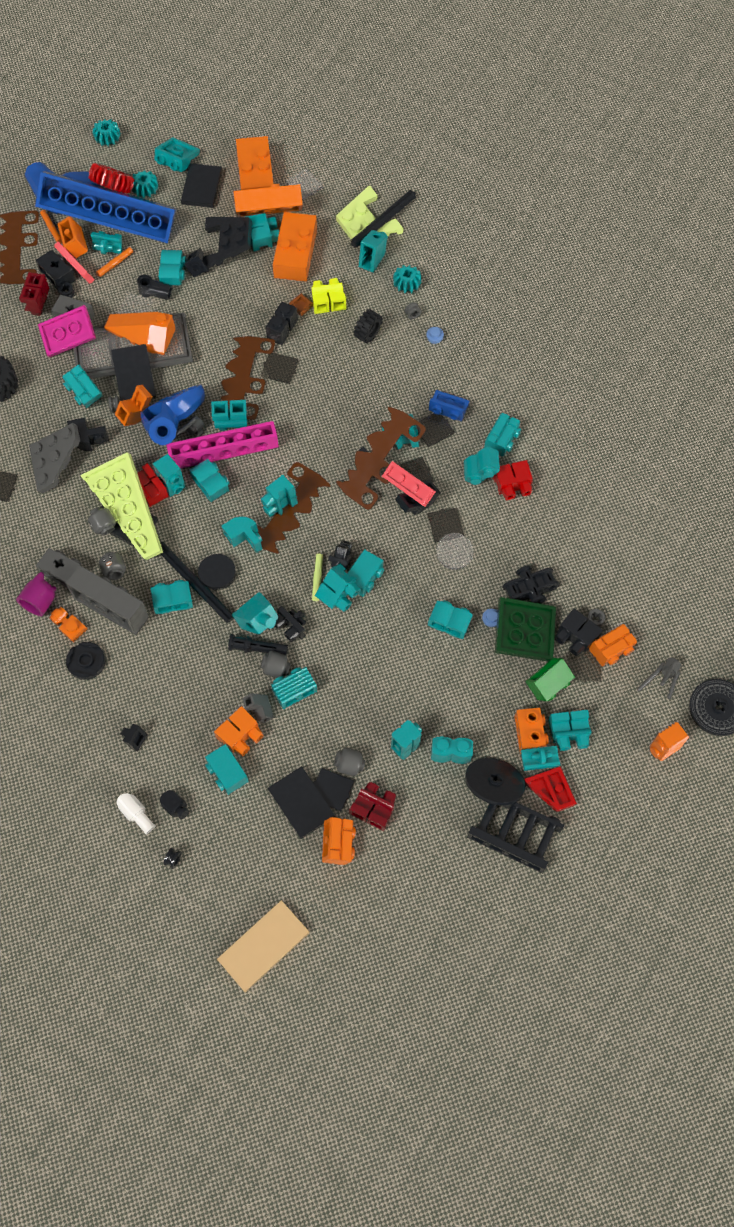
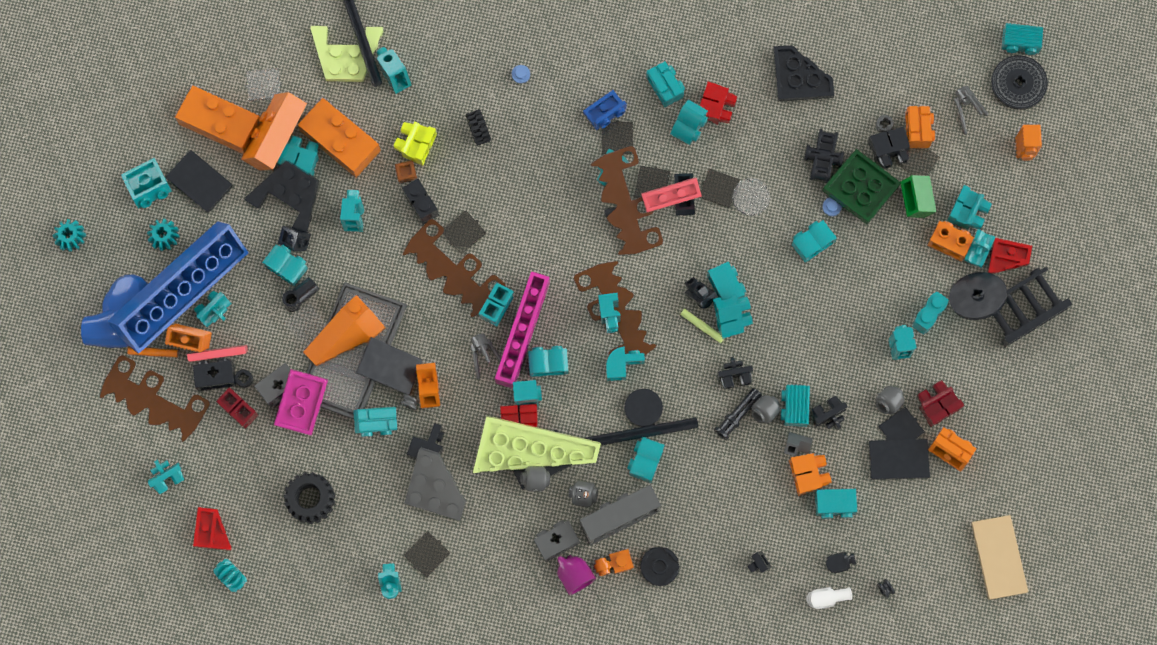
camera: 55 degrees left, 10 degrees up
red gear [88,163,134,194] -> none
orange piece [96,247,133,277] -> none
blue piece [140,384,205,445] -> none
teal torso [232,592,279,634] -> none
teal gear [393,264,422,294] -> none
dark grey bush [404,302,422,320] -> none
none -> teal hips [340,190,365,232]
none -> black plate [773,45,835,102]
none -> black hips [811,396,848,430]

